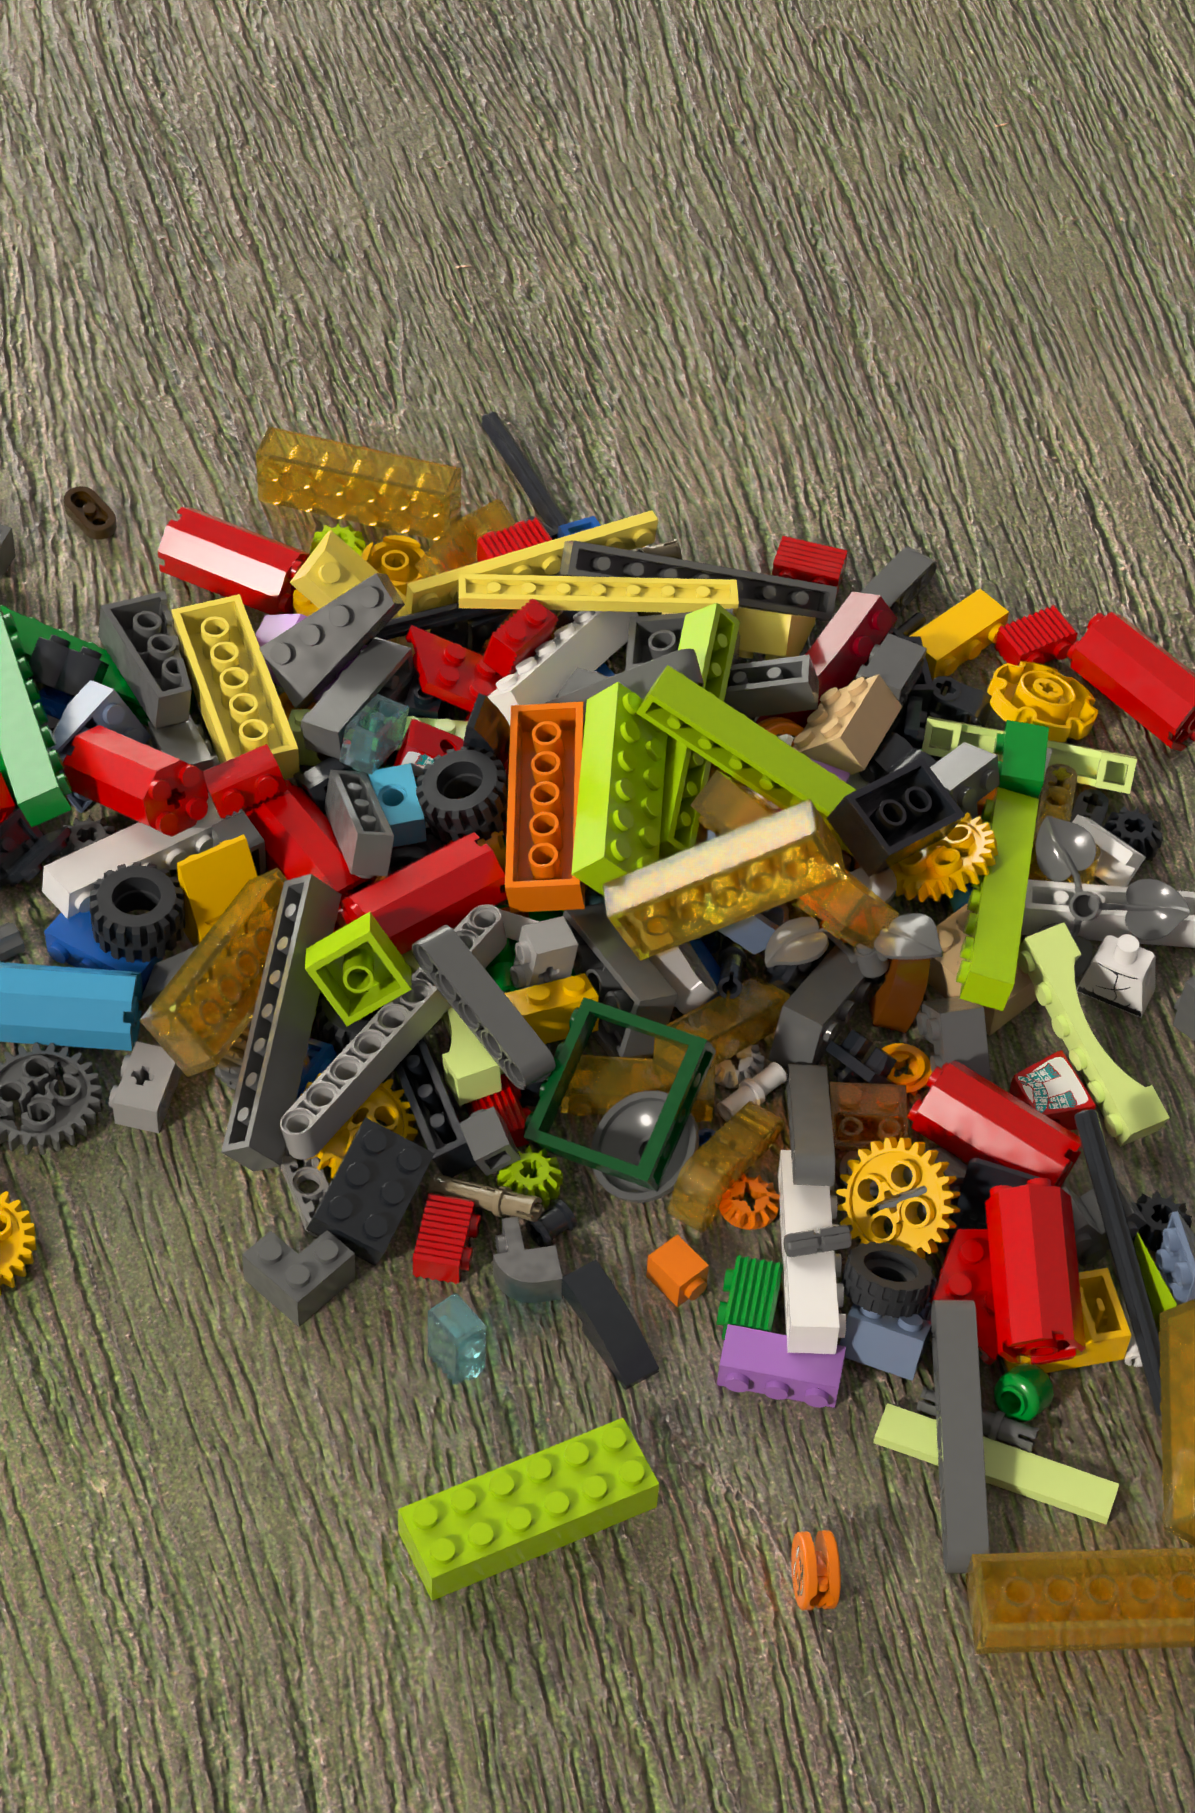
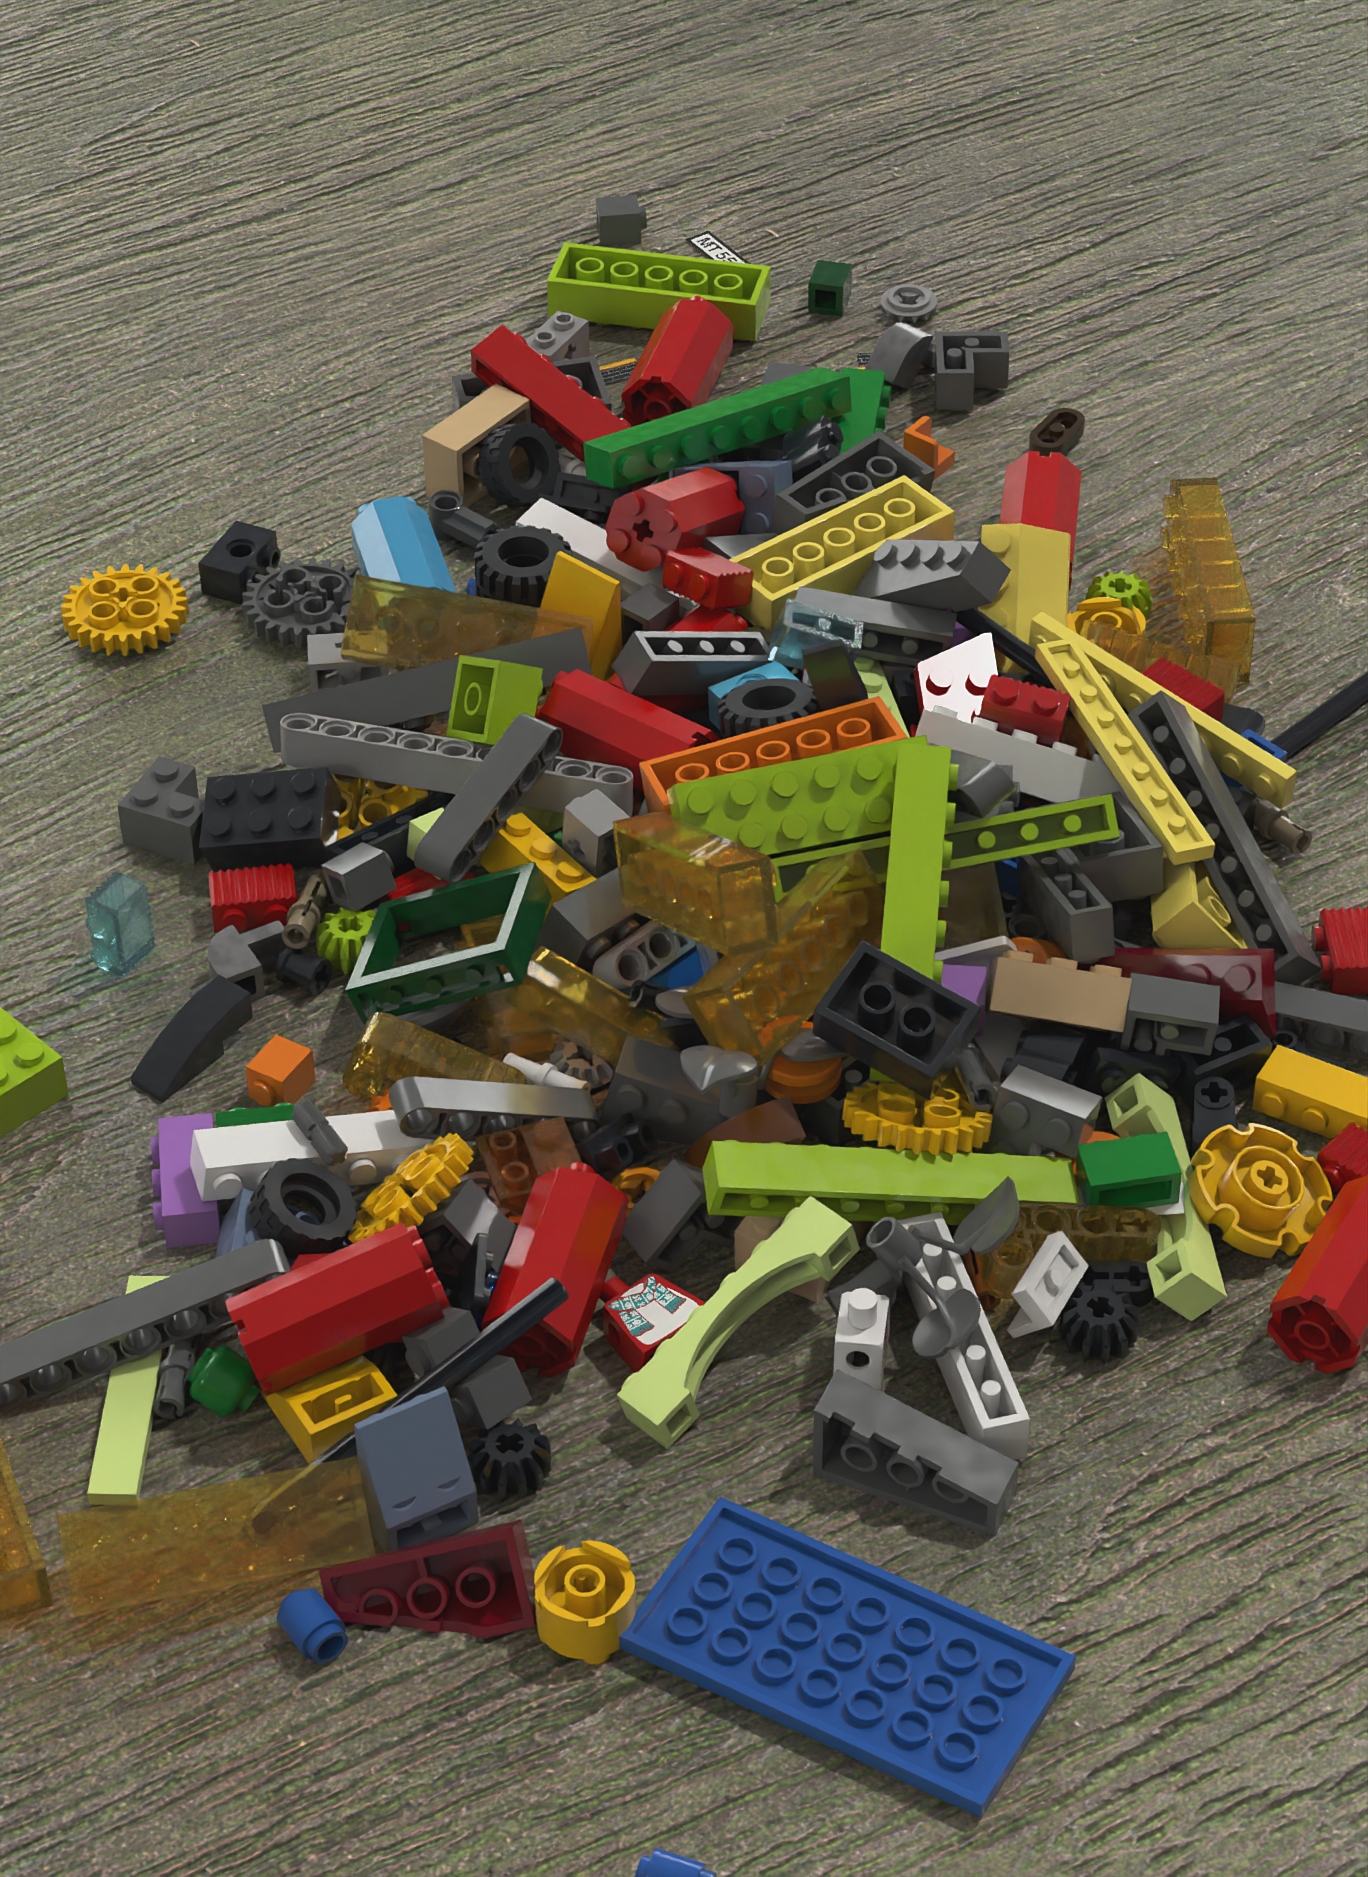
camera: 75 degrees right, 10 degrees down
none -> orange panel [903,415,955,481]

